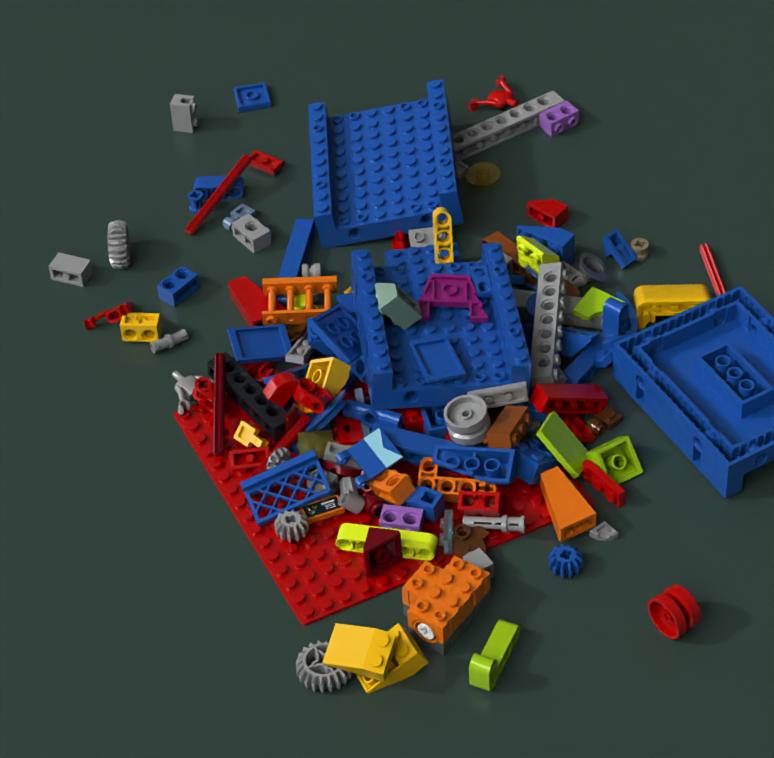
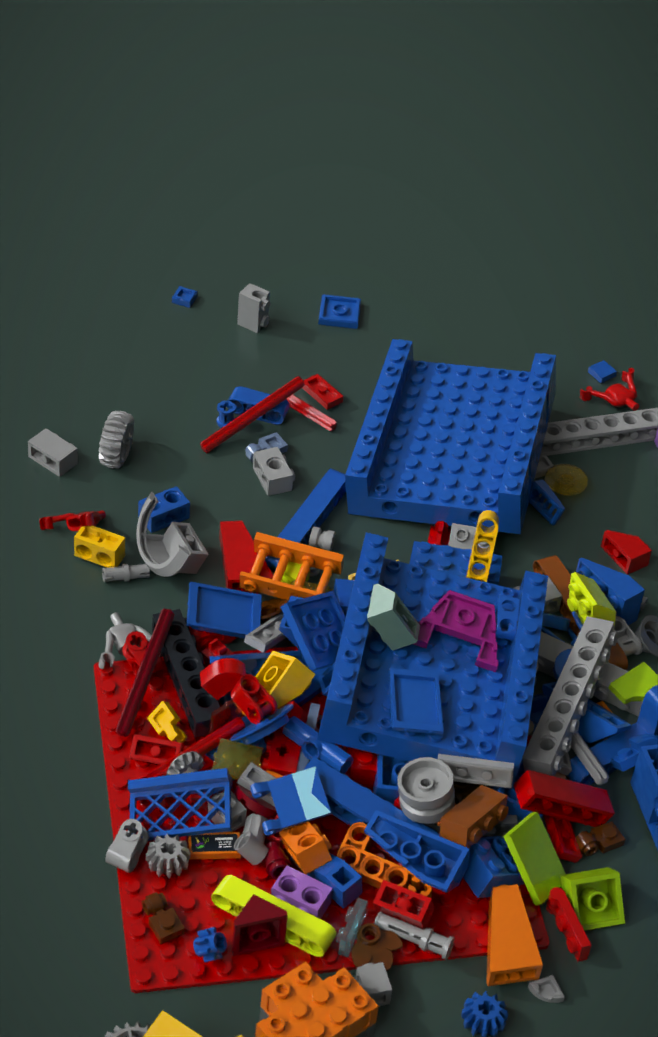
camera: 10 degrees right, 0 degrees up
none -> light grey piece [105,819,149,873]
none -> light grey piece [137,492,209,577]
none -> reddish brown plate [142,892,185,944]
none -> blue tile [172,286,198,308]
none -> blue gear [193,927,227,962]
none -> red axle [286,395,337,431]
none -> blue slope [529,480,565,526]
none -> light grey axle [571,732,609,785]
none -> blue tile [588,360,617,383]

